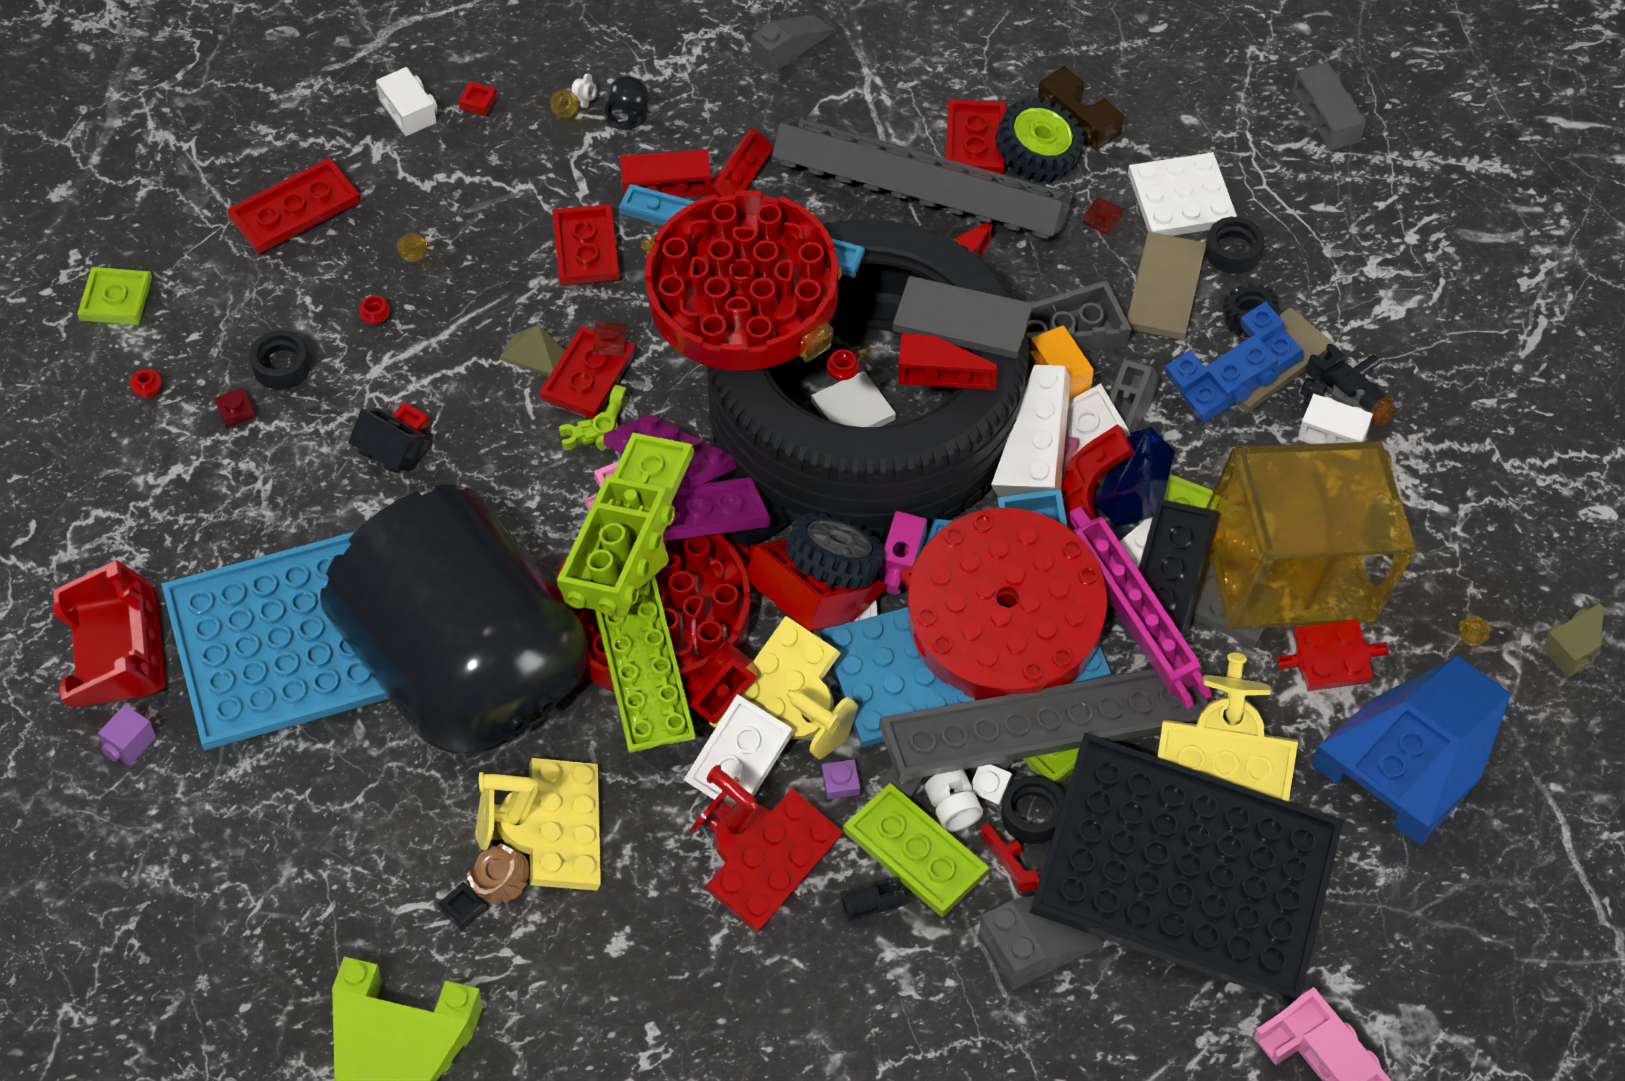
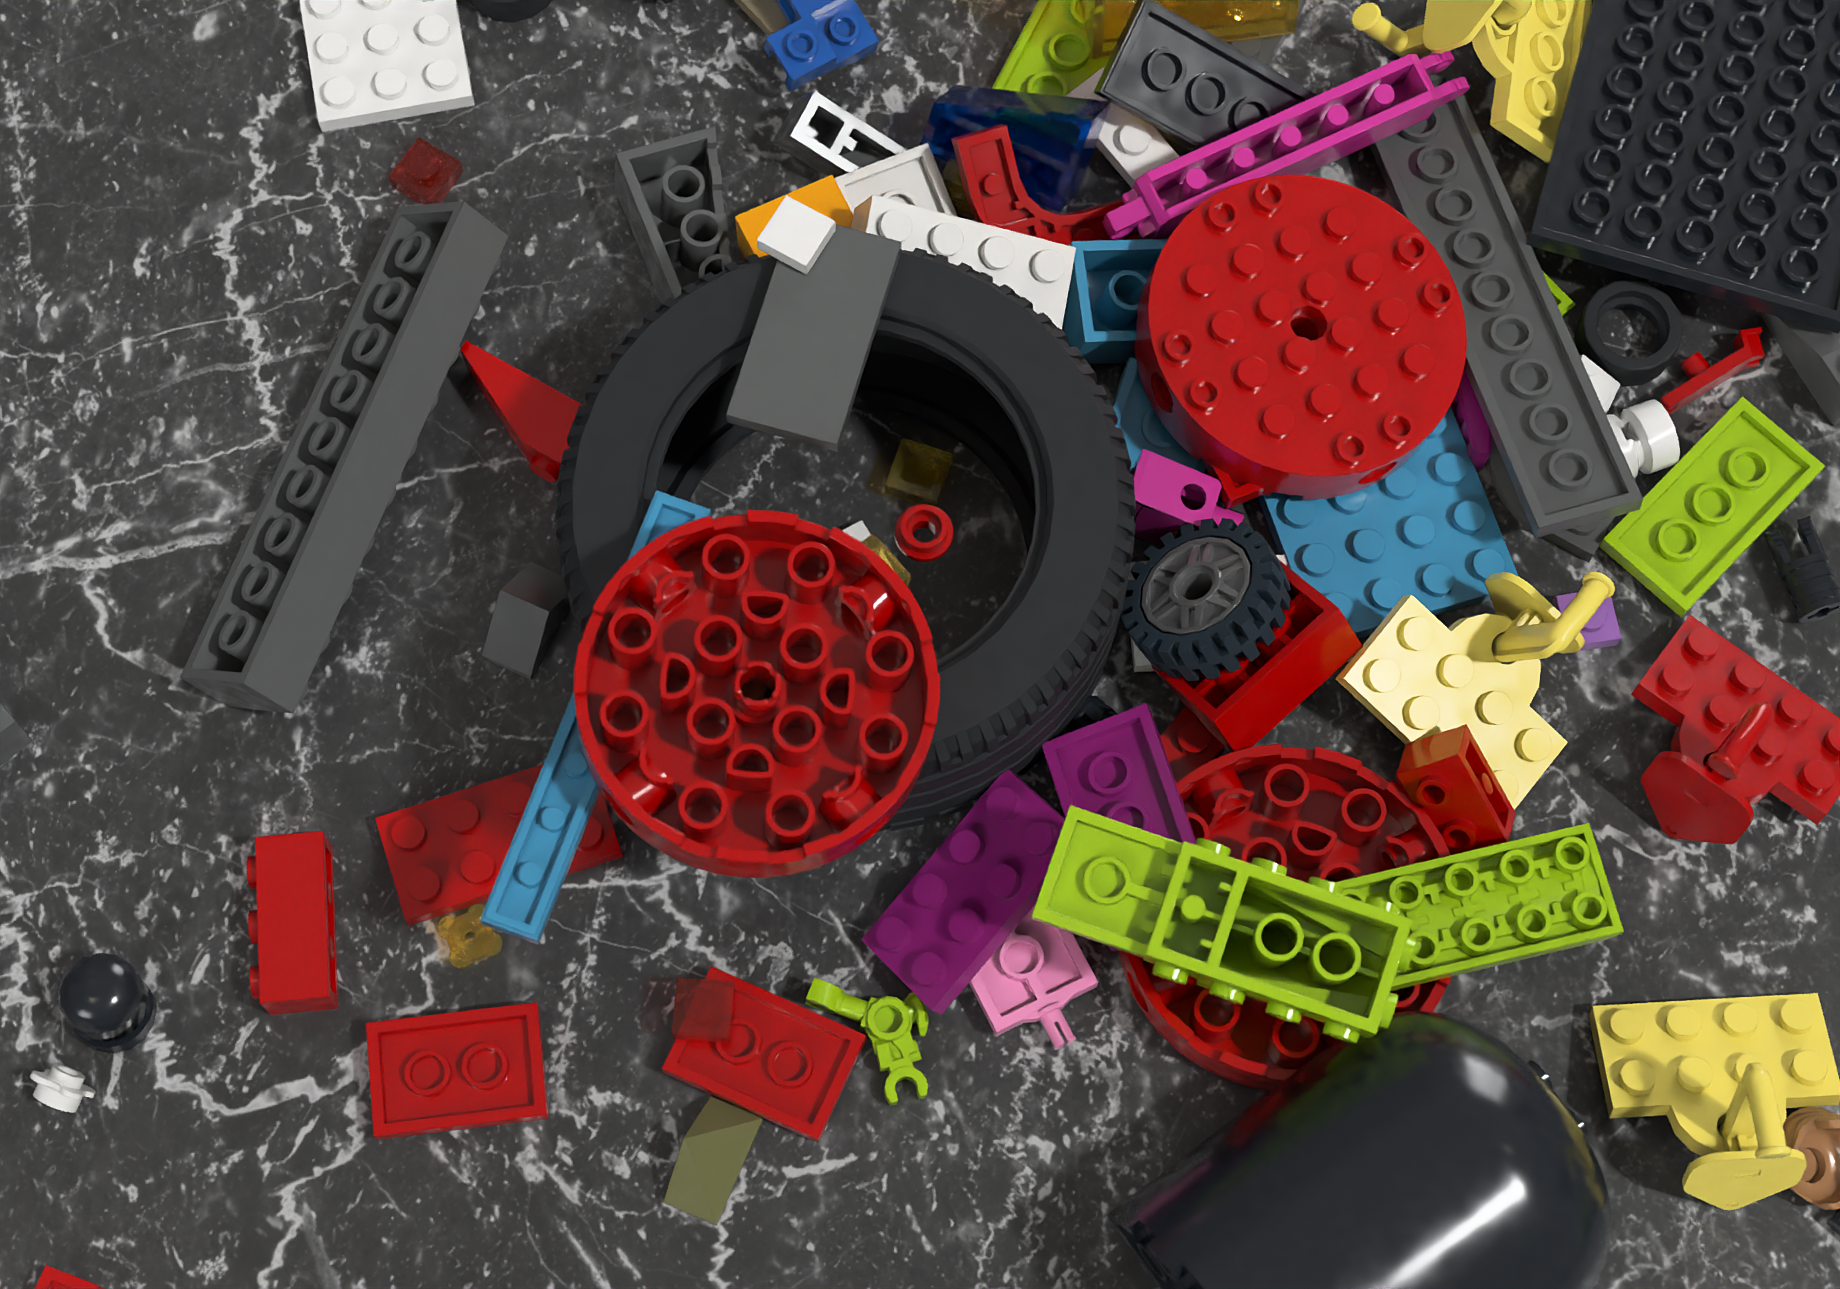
camera: 90 degrees left, 15 degrees up
clear yellow plate [550,89,579,119] -> none
white plate [684,694,795,807] -> none
red plate [706,127,774,197] -> none
red slope [899,333,997,390] -> none
red plate [946,99,1006,174] -> none
black wheel [995,98,1084,181] -> none
dark brown arch [1038,66,1124,151] -> none
dark tan tile [1127,231,1207,341] -> none
none -> white tile [757,195,836,275]

